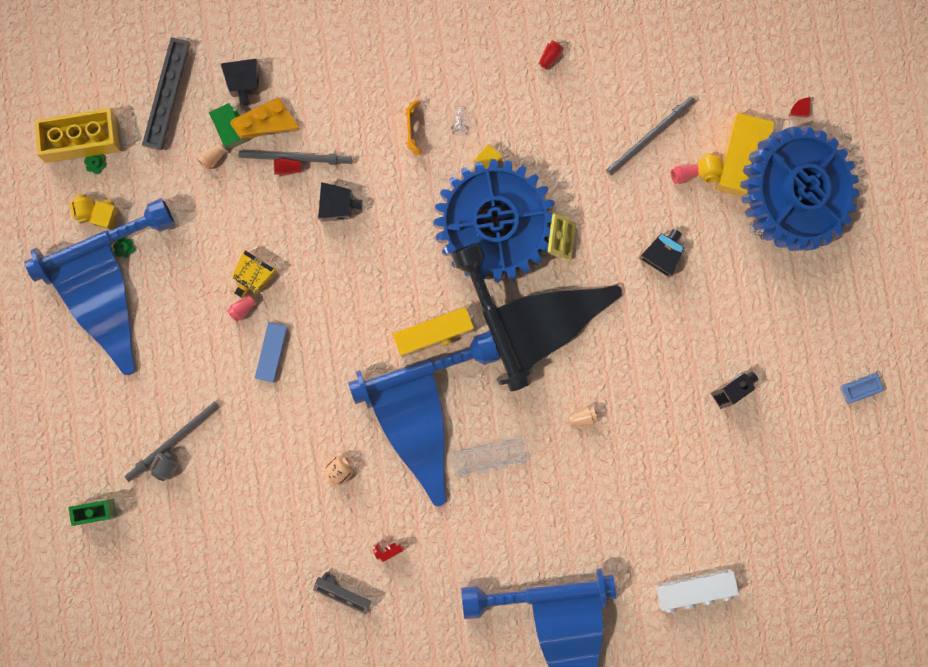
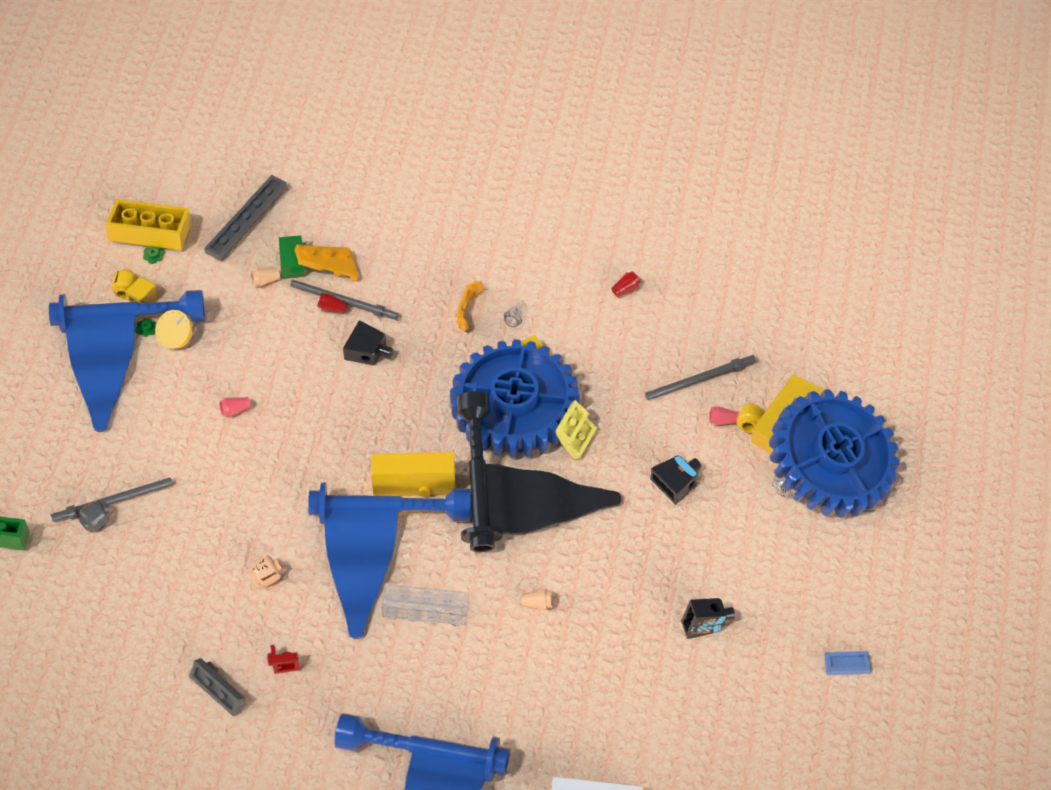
camera: 20 degrees right, 30 degrees down
black torso [221,59,260,106] -> none
yellow torso [232,250,277,299] -> none
medium blue tile [255,322,288,383] -> none
red tile [789,98,811,118] -> none
none -> yellow tile [155,310,193,349]

